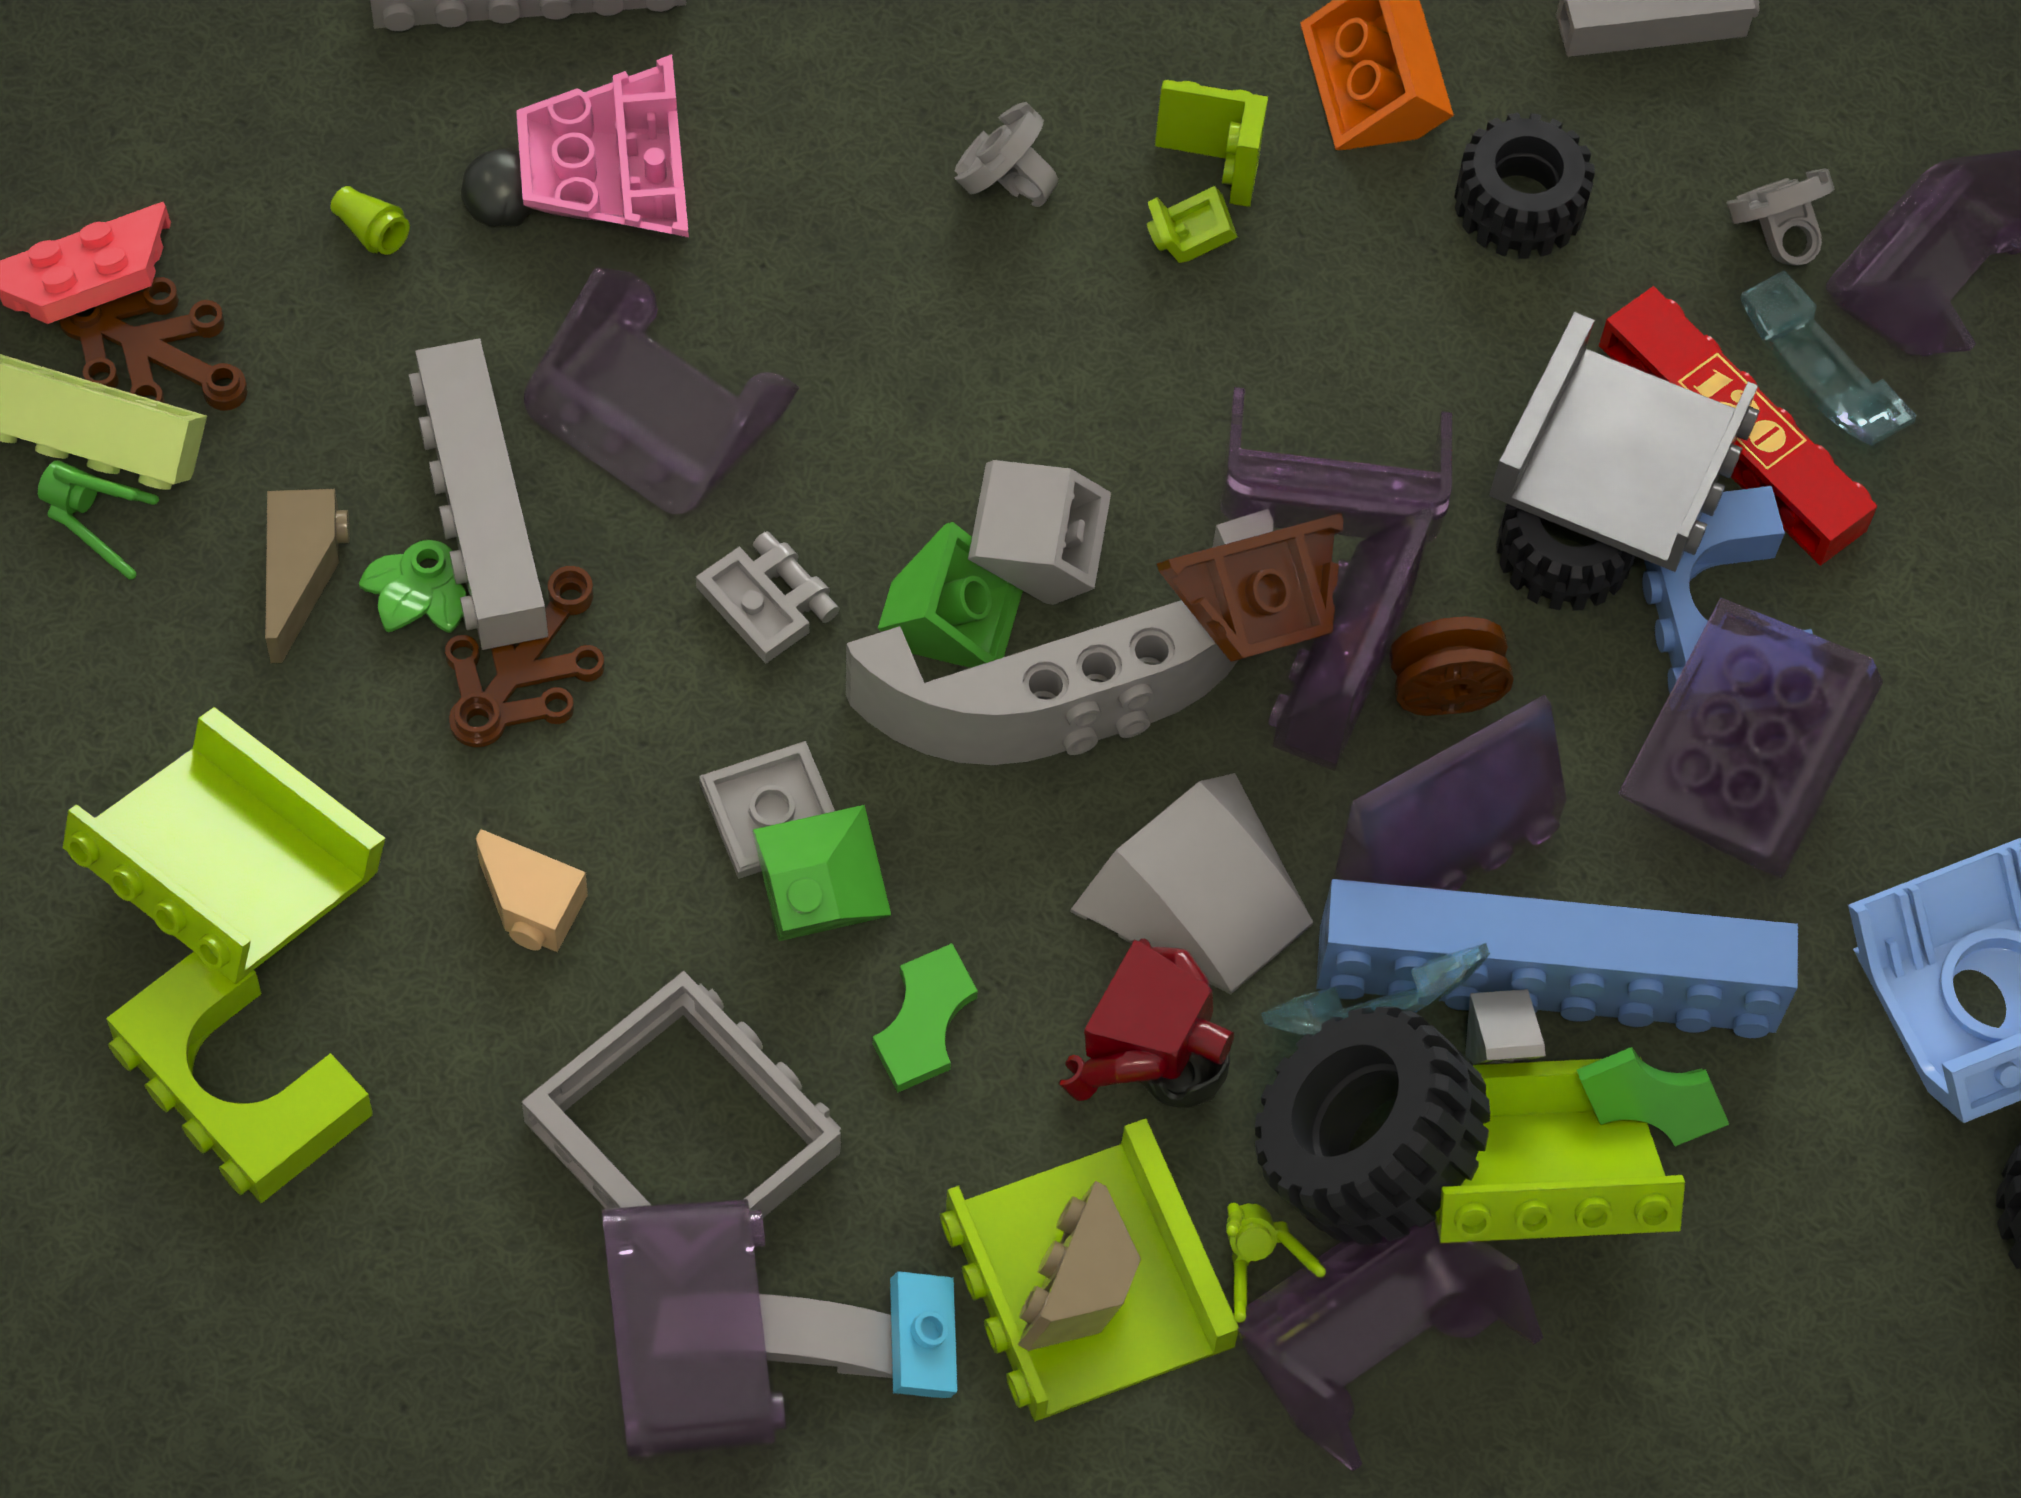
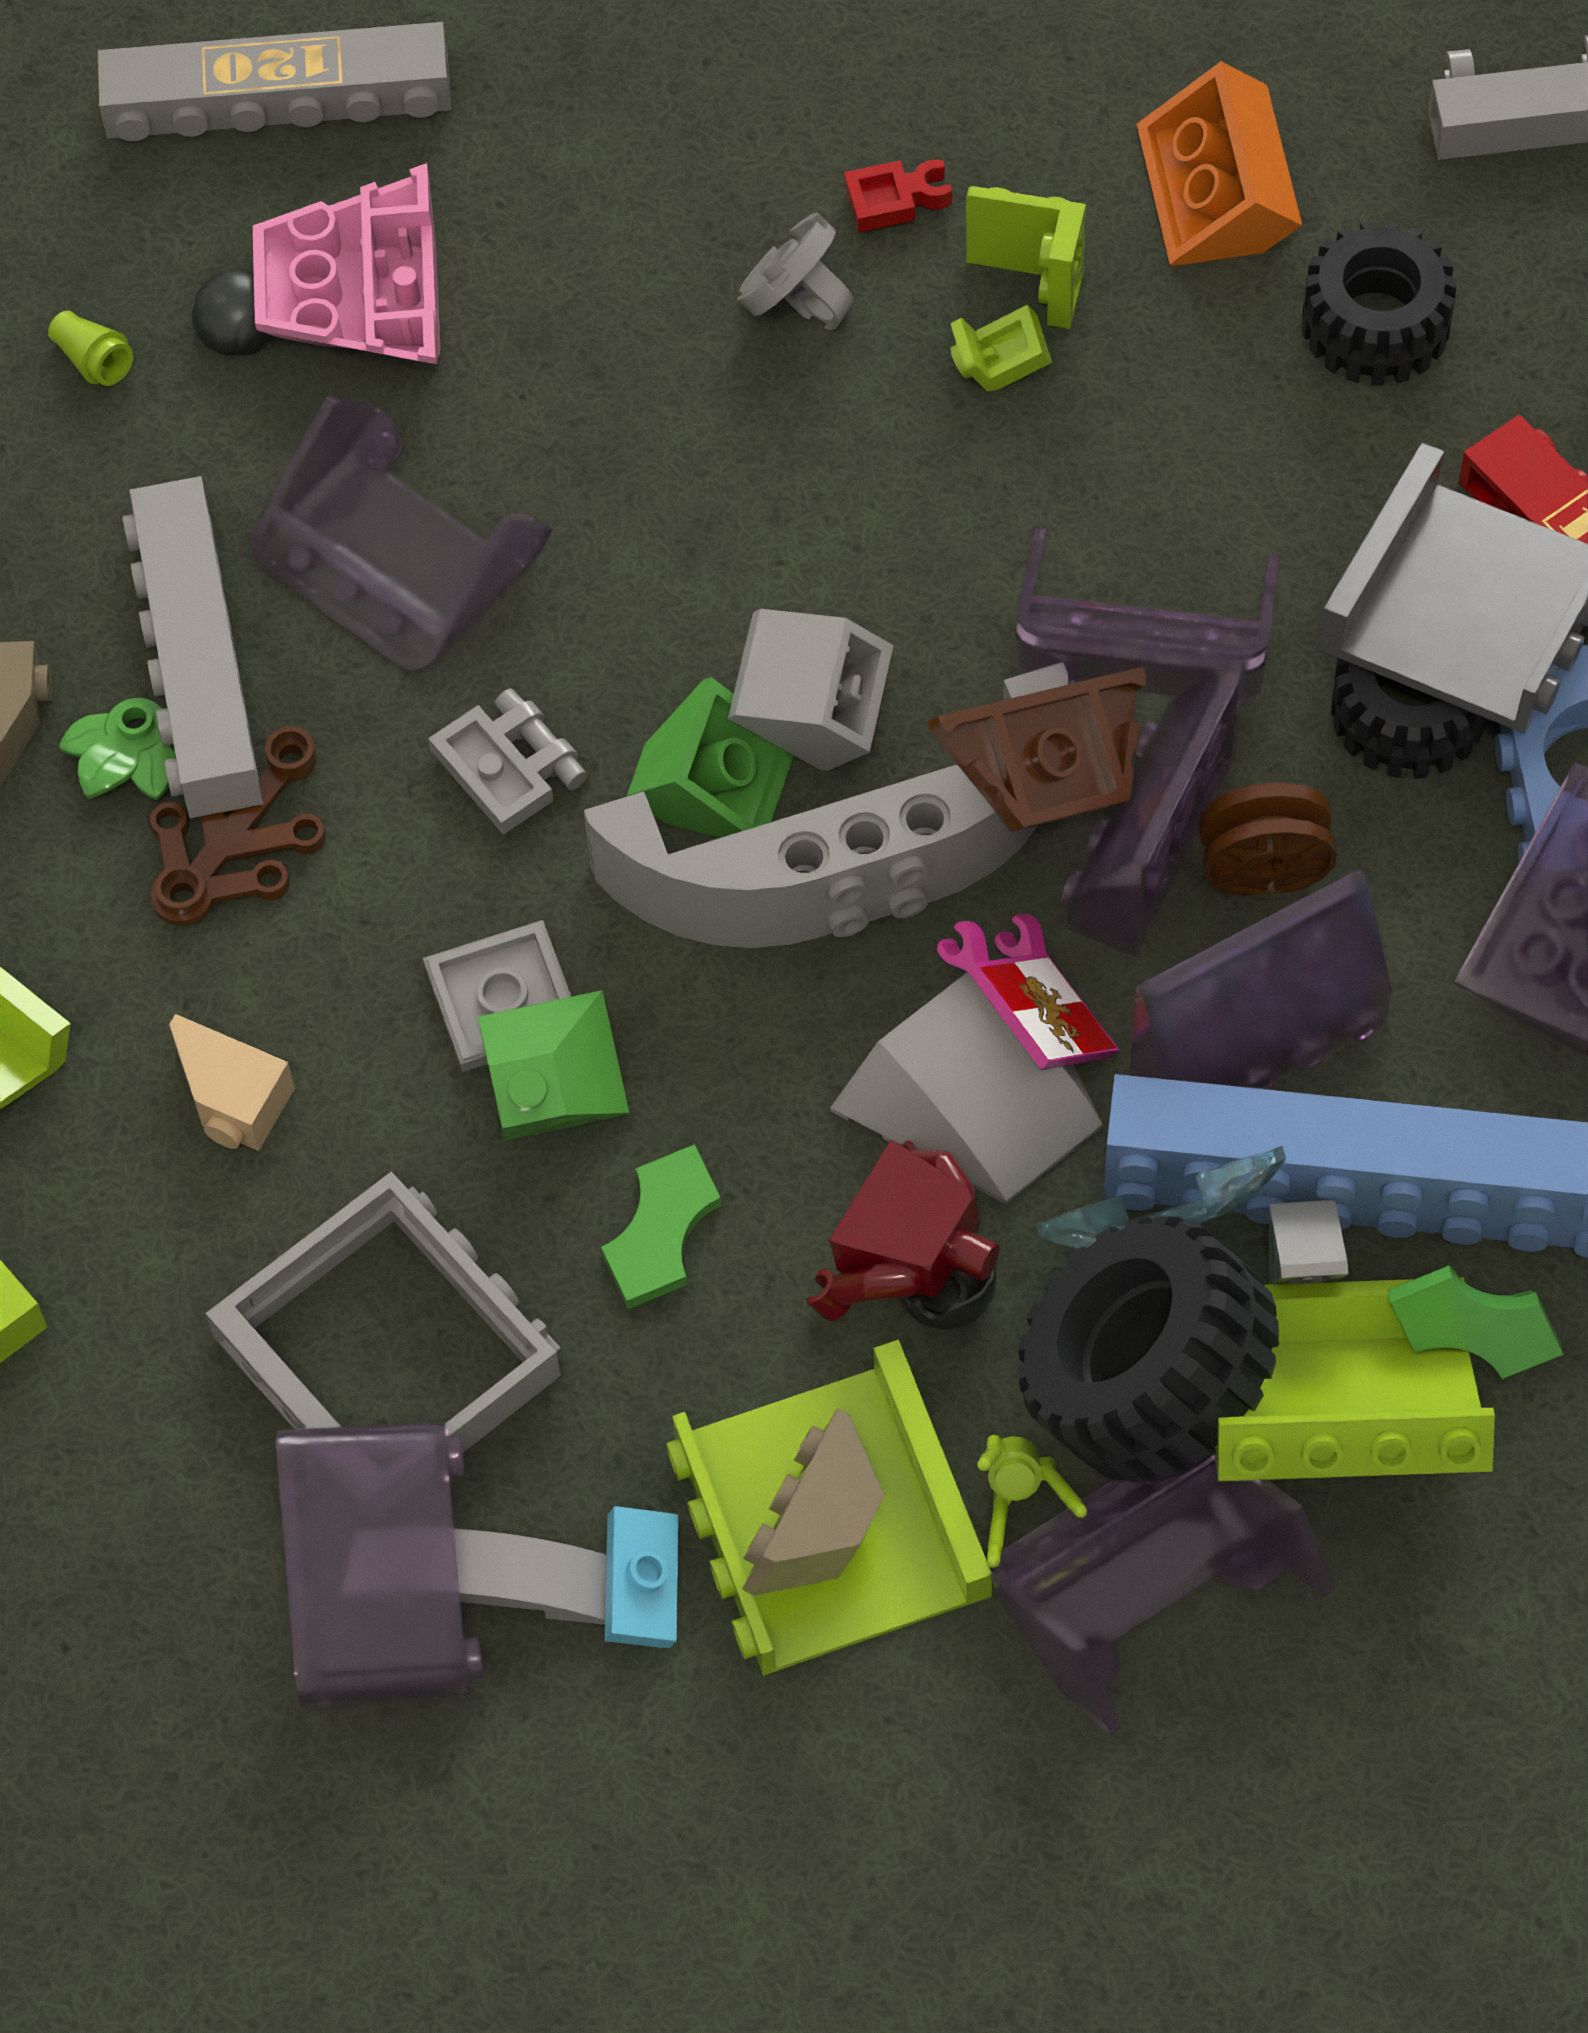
camera: 10 degrees right, 0 degrees up
none -> red plate [844,160,952,233]
none -> flag [937,914,1119,1070]

